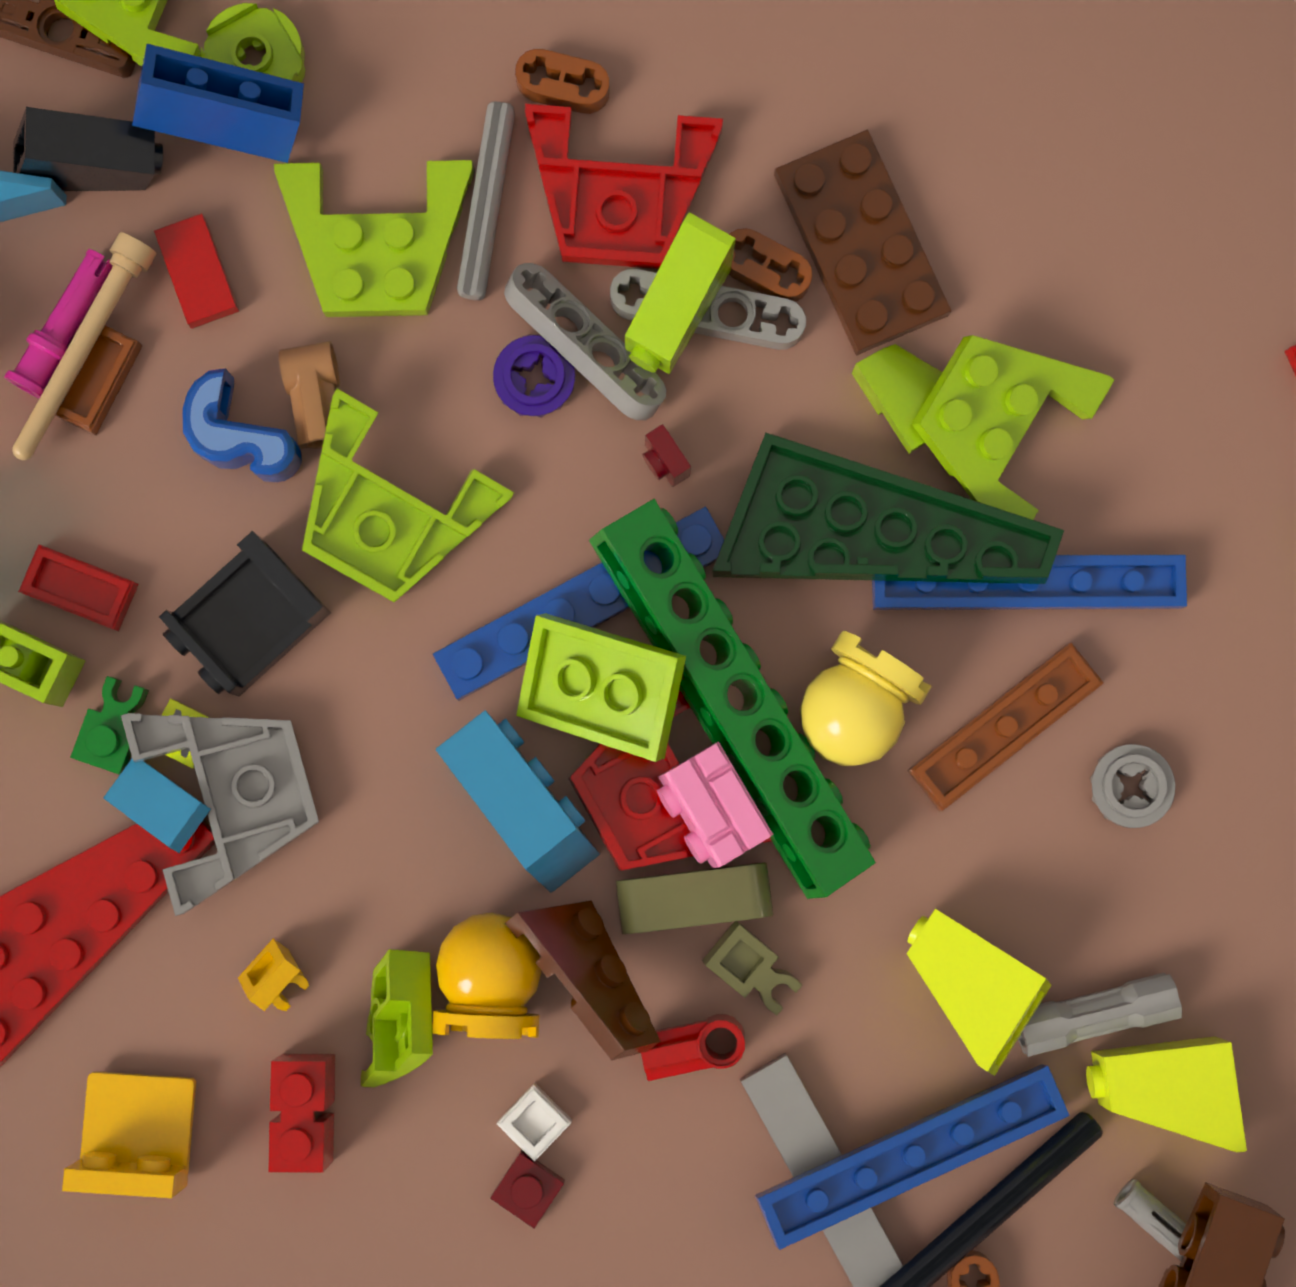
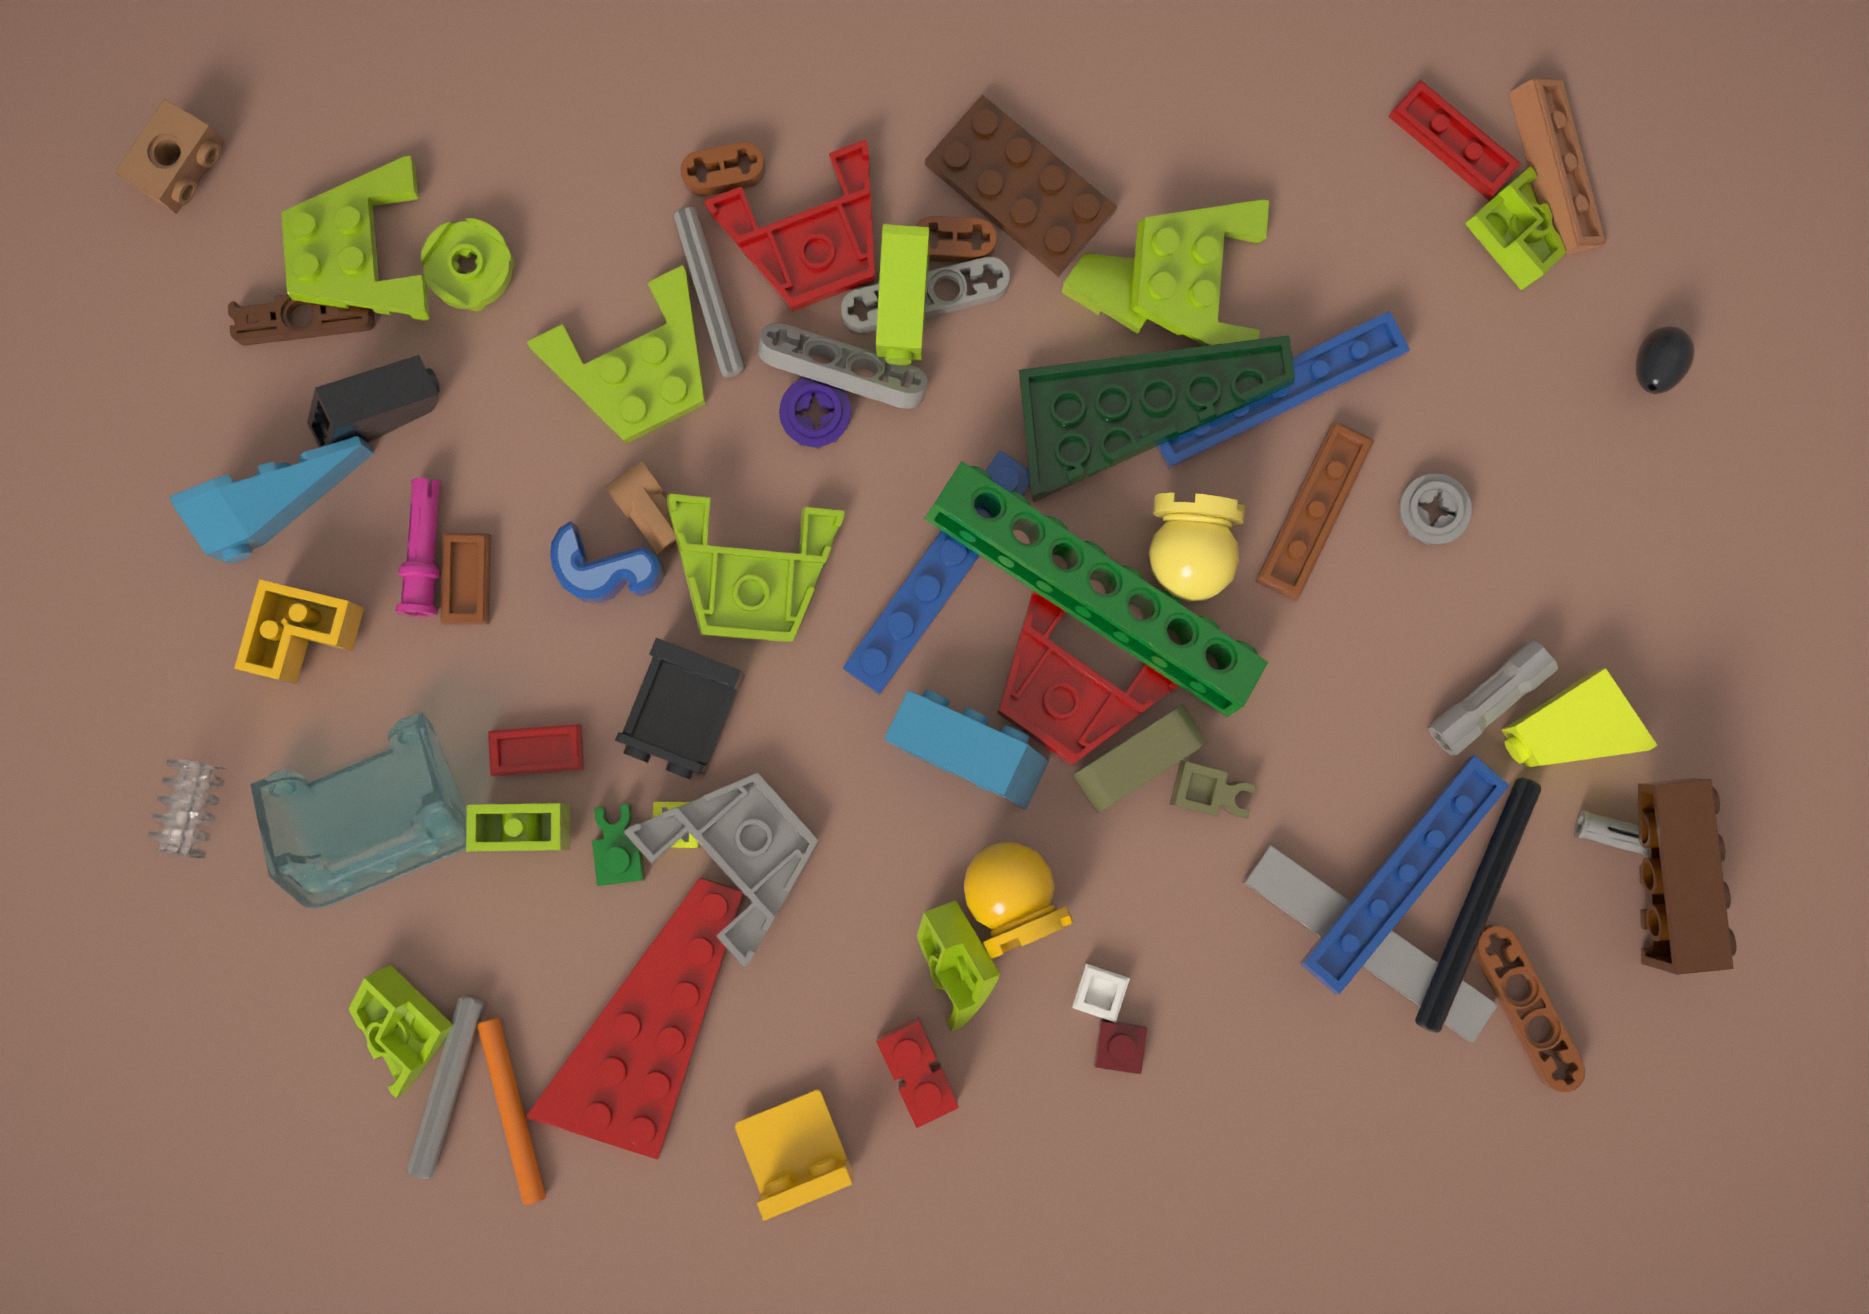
camera: 25 degrees left, 0 degrees up
tan piece [12,232,157,460] -> none
dark azure tile [103,759,211,853] -> none
blue brick [132,44,304,163] -> none
red tile [154,213,239,329] -> none
yellow tile [238,938,309,1011] -> none
reddish brown wing [505,900,661,1061] -> none
lime plate [516,613,686,762] -> none
red piece [641,1014,745,1081] -> none
dark red plate [642,424,691,487] -> none
bright pink brick [657,742,773,868] -> none
neon yellow slope [906,909,1052,1076] -> none

